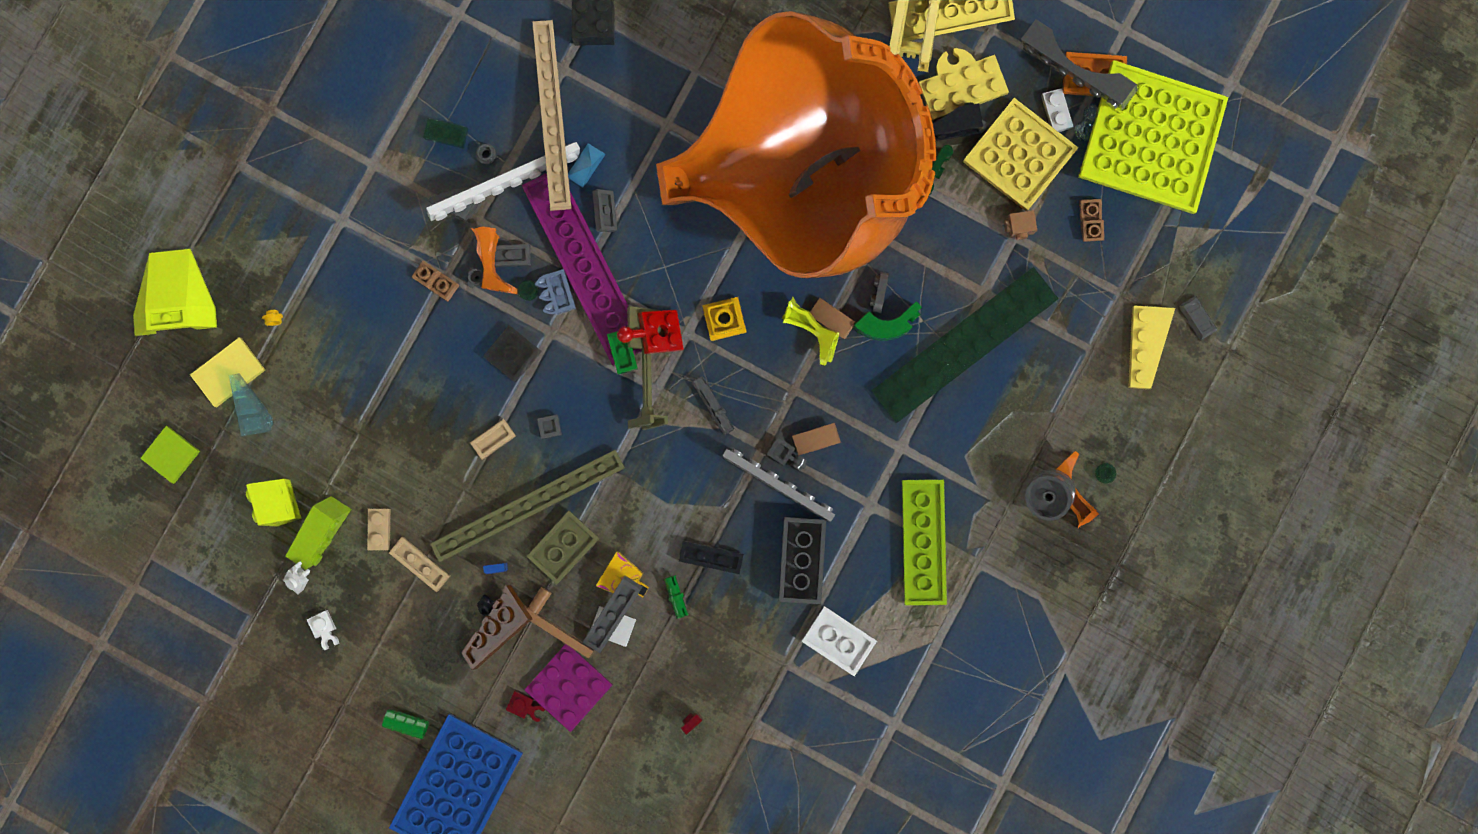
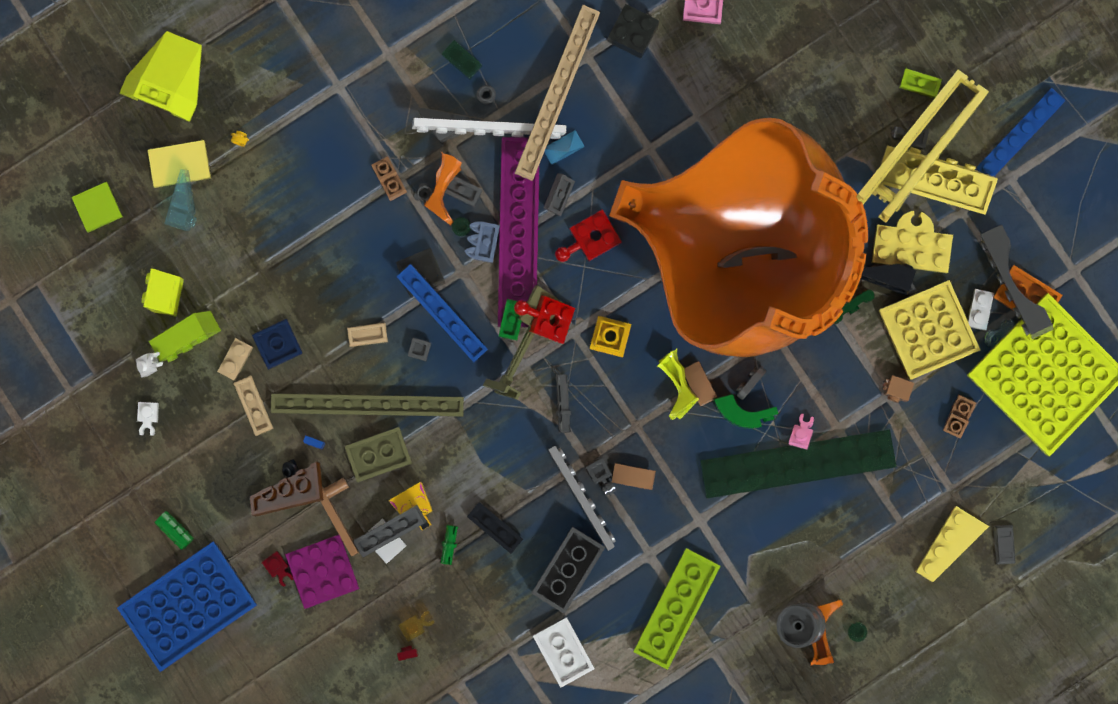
camera: 20 degrees right, 0 degrees up
none -> dark blue tile [252,319,303,370]
none -> blue plate [397,264,488,362]
none -> clear yellow plate [398,611,435,642]
none -> red plate [555,209,622,262]
none -> bright pink plate [789,414,814,450]

